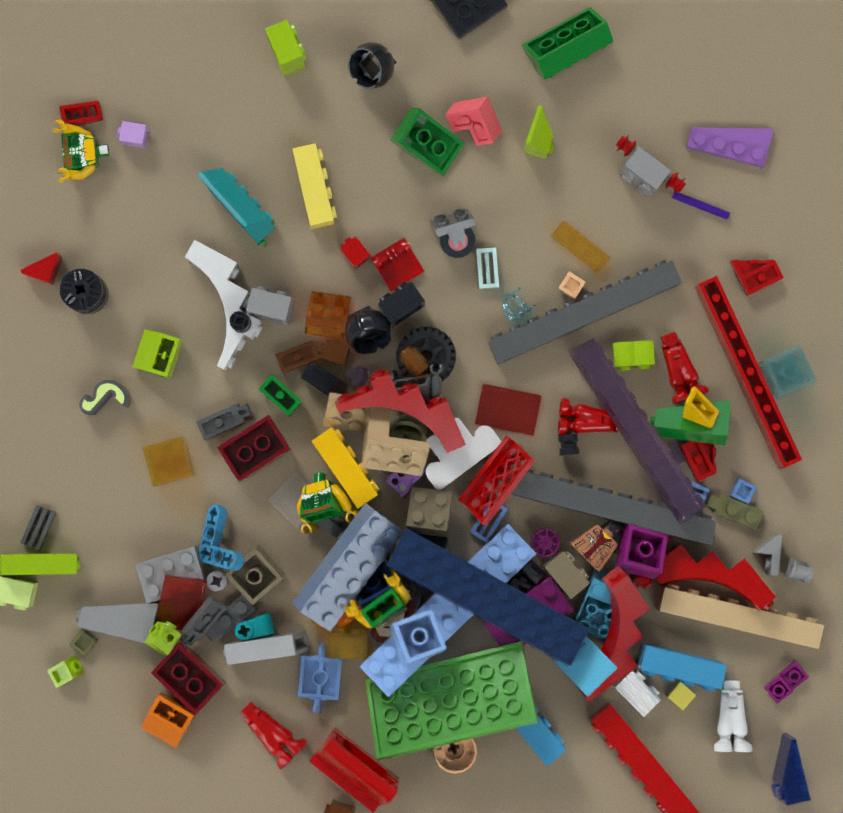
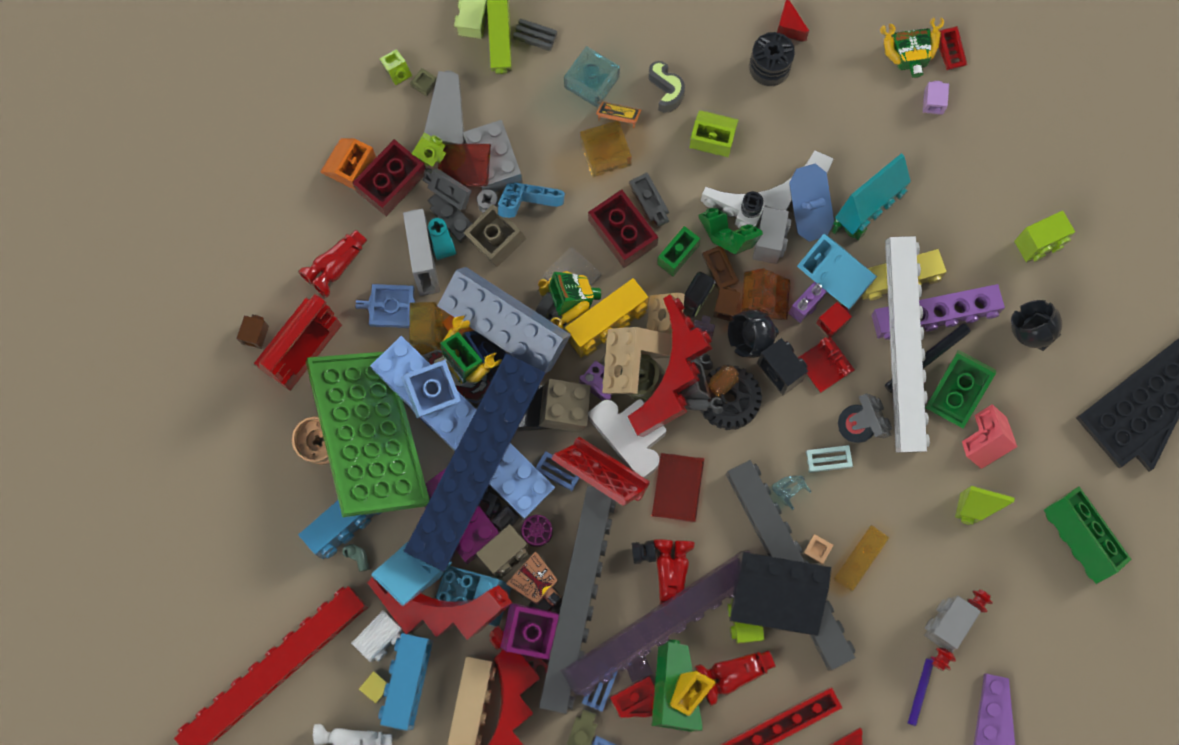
camera: 95 degrees right, 10 degrees down
none -> sand green arm [342,544,370,572]
none -> clear light blue brick [564,46,620,108]
none -> piece [596,101,641,128]
none -> green slope [698,208,763,255]
none -> black slope [729,552,832,636]
none -> medium lavender piece [788,281,826,323]
none -> medium blue shield [789,163,834,242]
none -> medium azure slope [797,234,877,309]
none -> medium lavender brick [871,284,1005,340]
none -> white brick [885,236,930,452]
none -> black axle [885,323,971,393]

